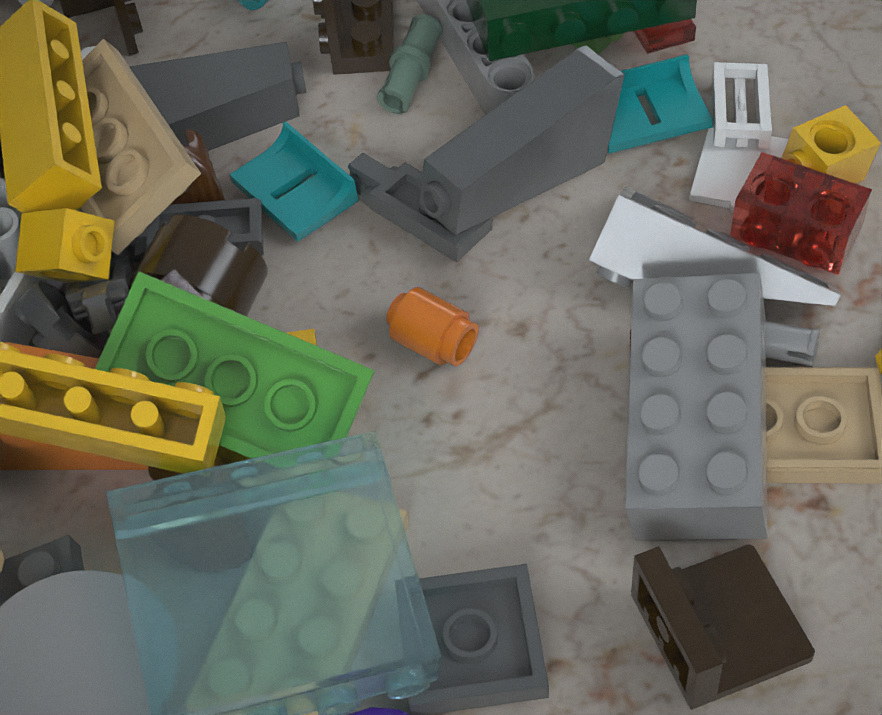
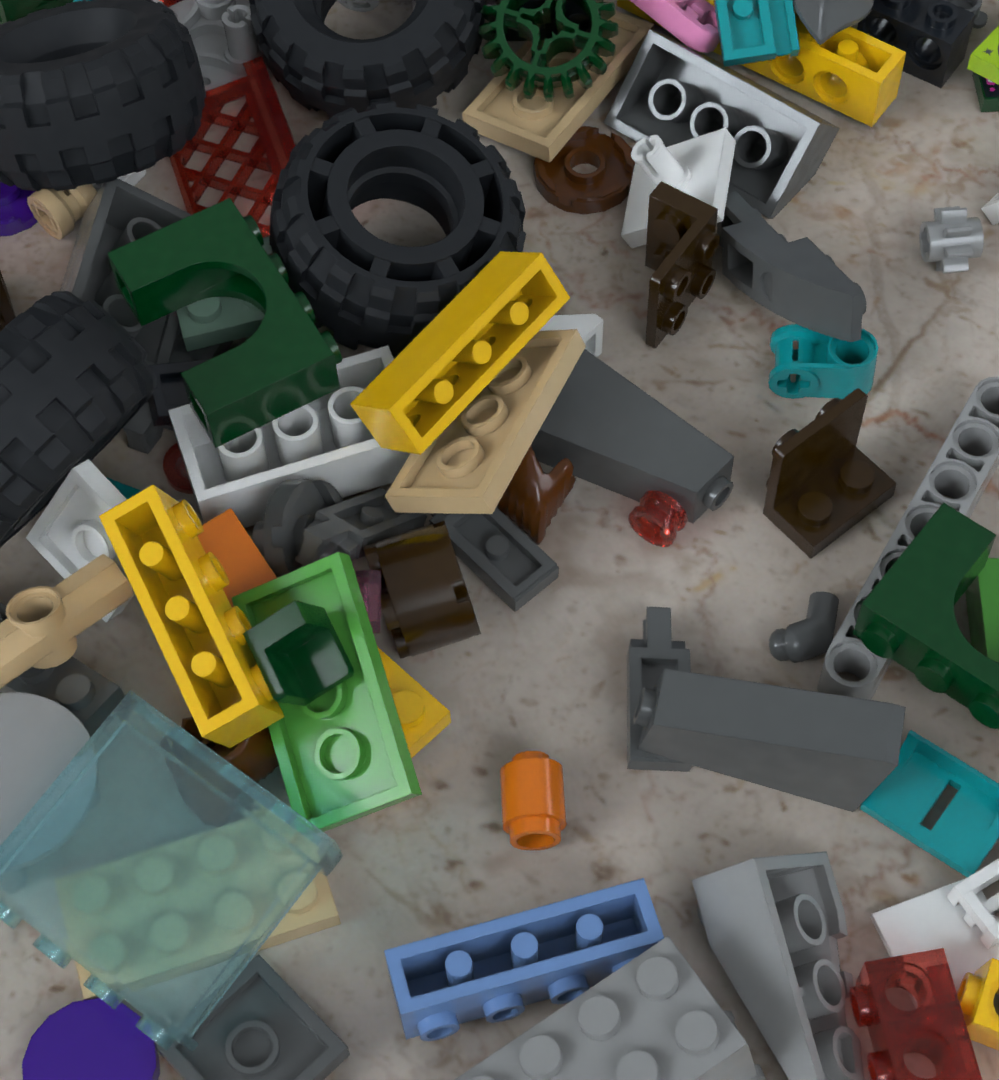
camera: 50 degrees right, 5 degrees up
yellow brick [15,208,115,283] -> none
teal piece [229,121,358,242] -> none
sand green pin [377,14,443,114] -> none
none -> dark green panel [243,600,354,706]
none -> medium blue brick [384,878,664,1041]
none -> clear red bush [628,490,688,547]
none -> dark grey arm [769,592,839,663]

